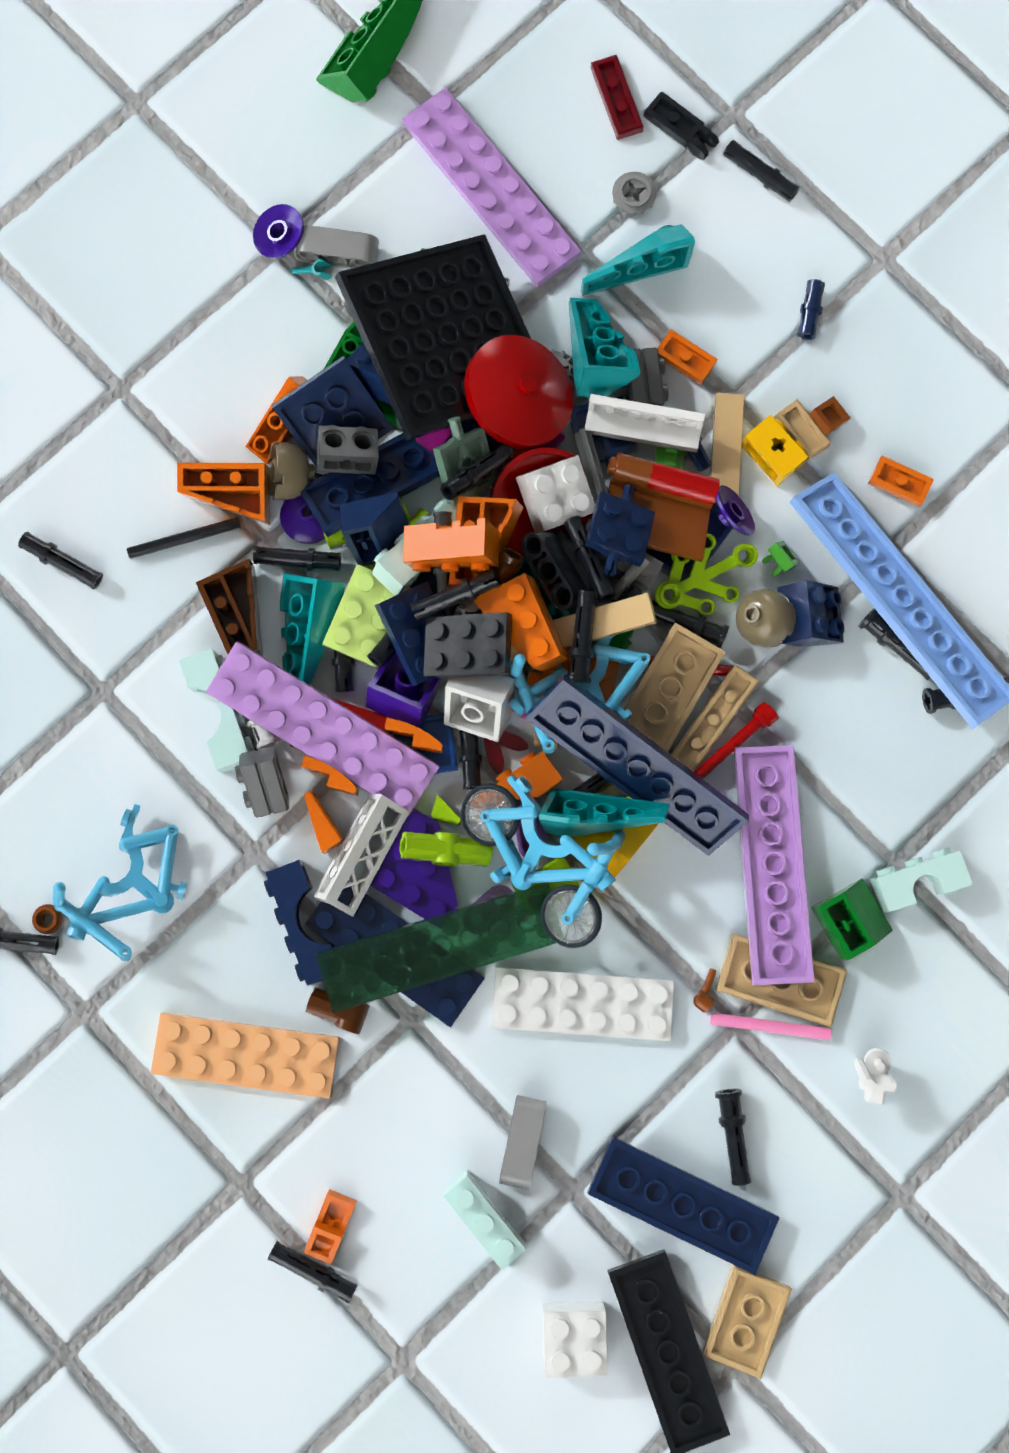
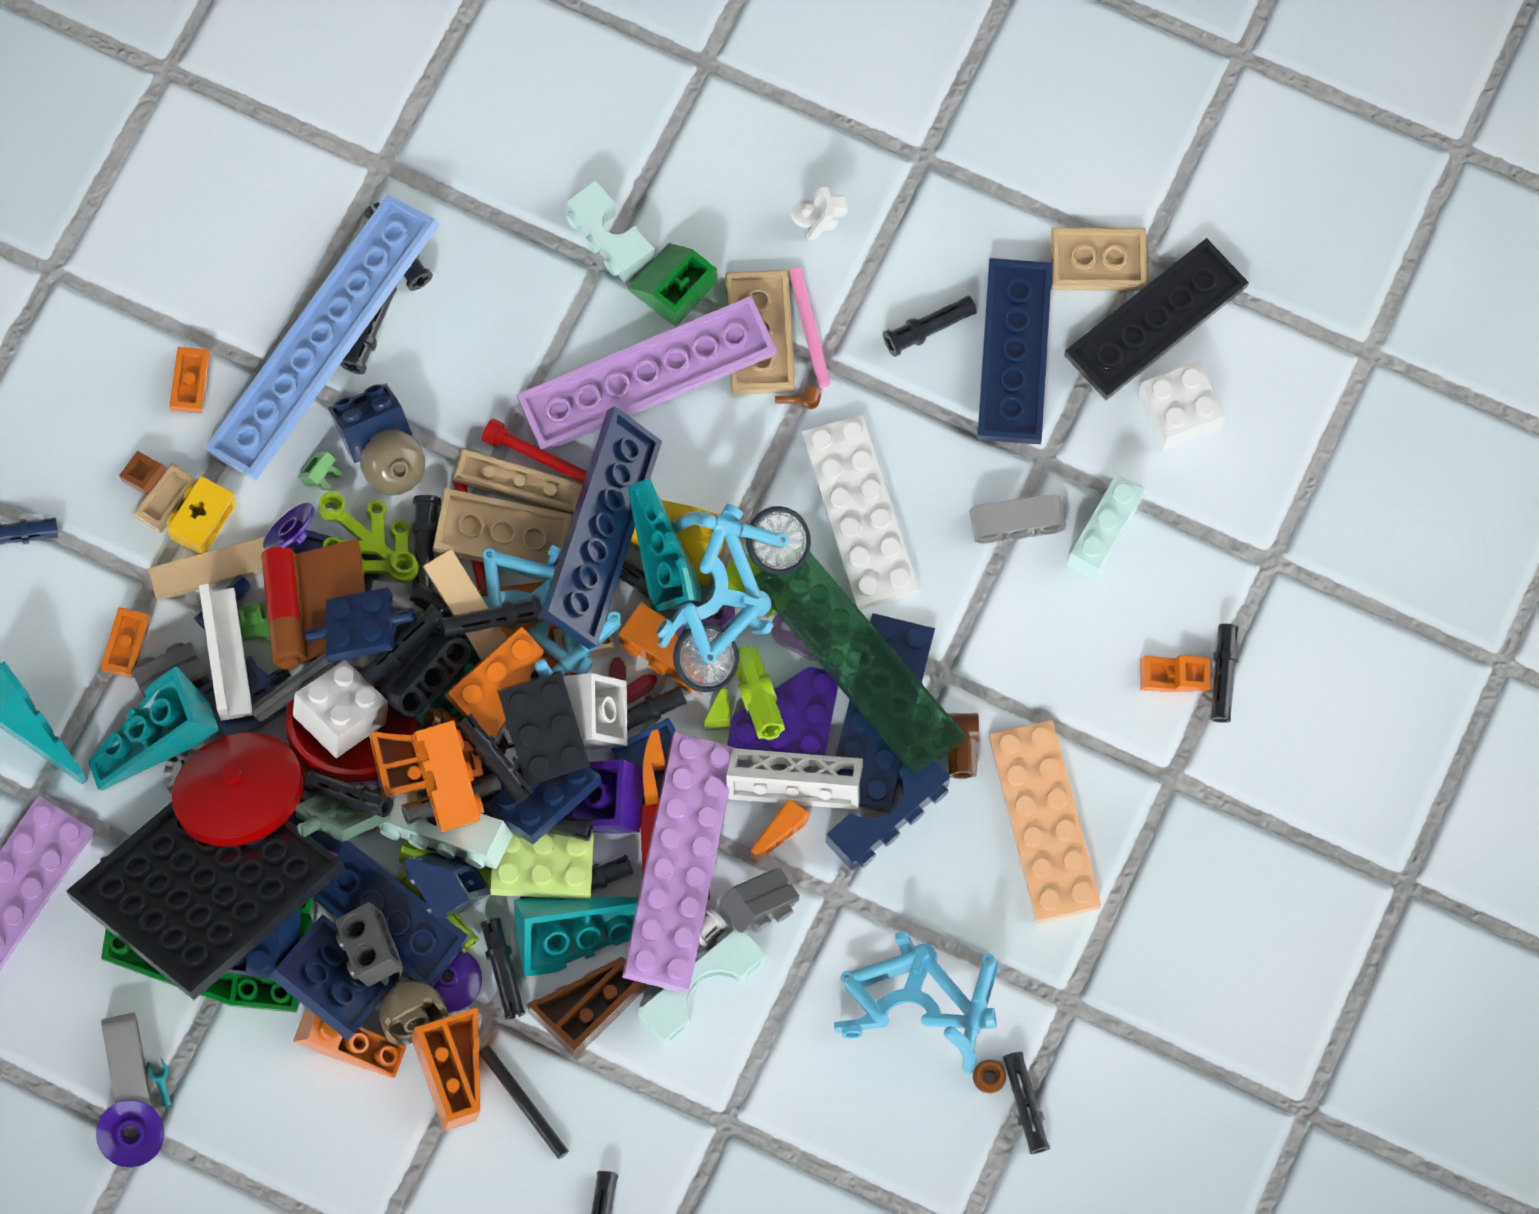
camera: 110 degrees left, 10 degrees down
orange slope [301,755,359,796] -> none

